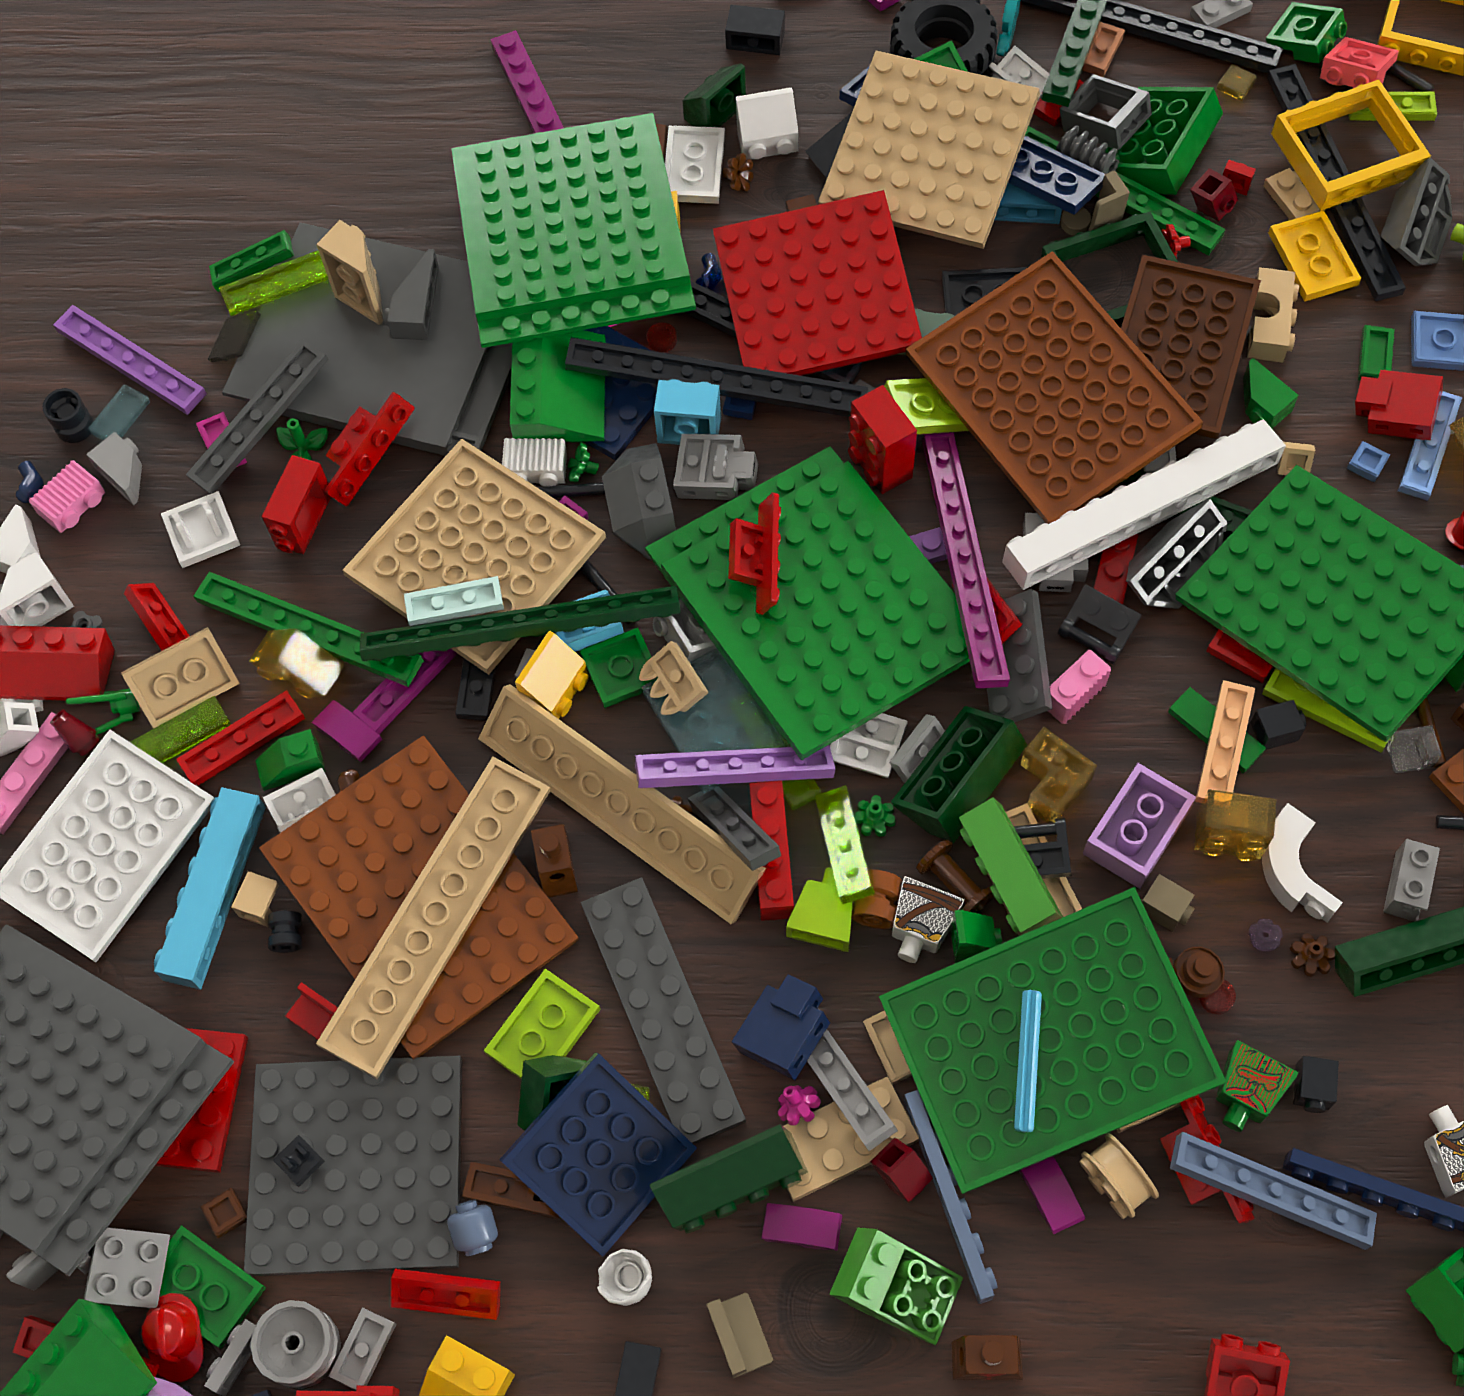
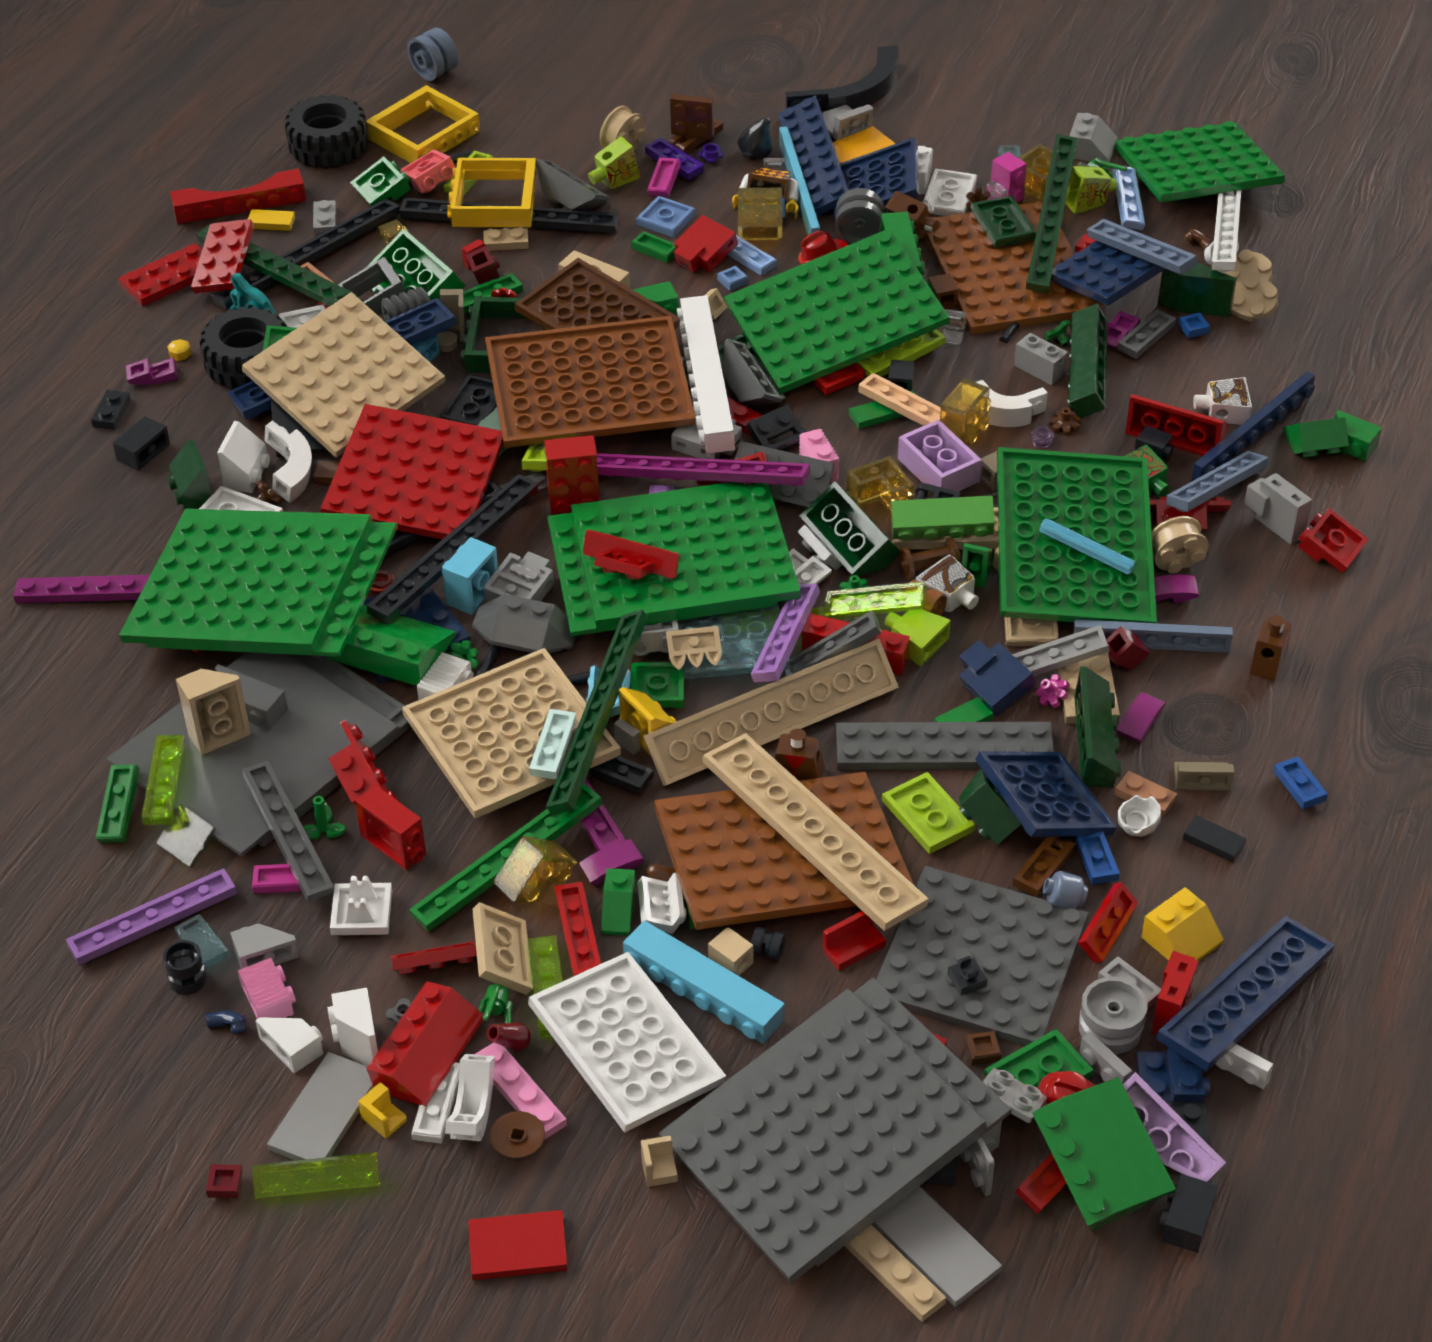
camera: 70 degrees left, 20 degrees down
bright green slope [830,1227,963,1345] -> none
yellow plate [1268,210,1361,302] -> none
none -> white arch [265,421,312,503]
none -> green tile [934,697,994,722]
none -> blue plate [1075,831,1120,885]
none -> nougat plate [1114,771,1177,818]
none -> red slope [1125,394,1229,456]
none -> light grey piece [1244,473,1312,544]

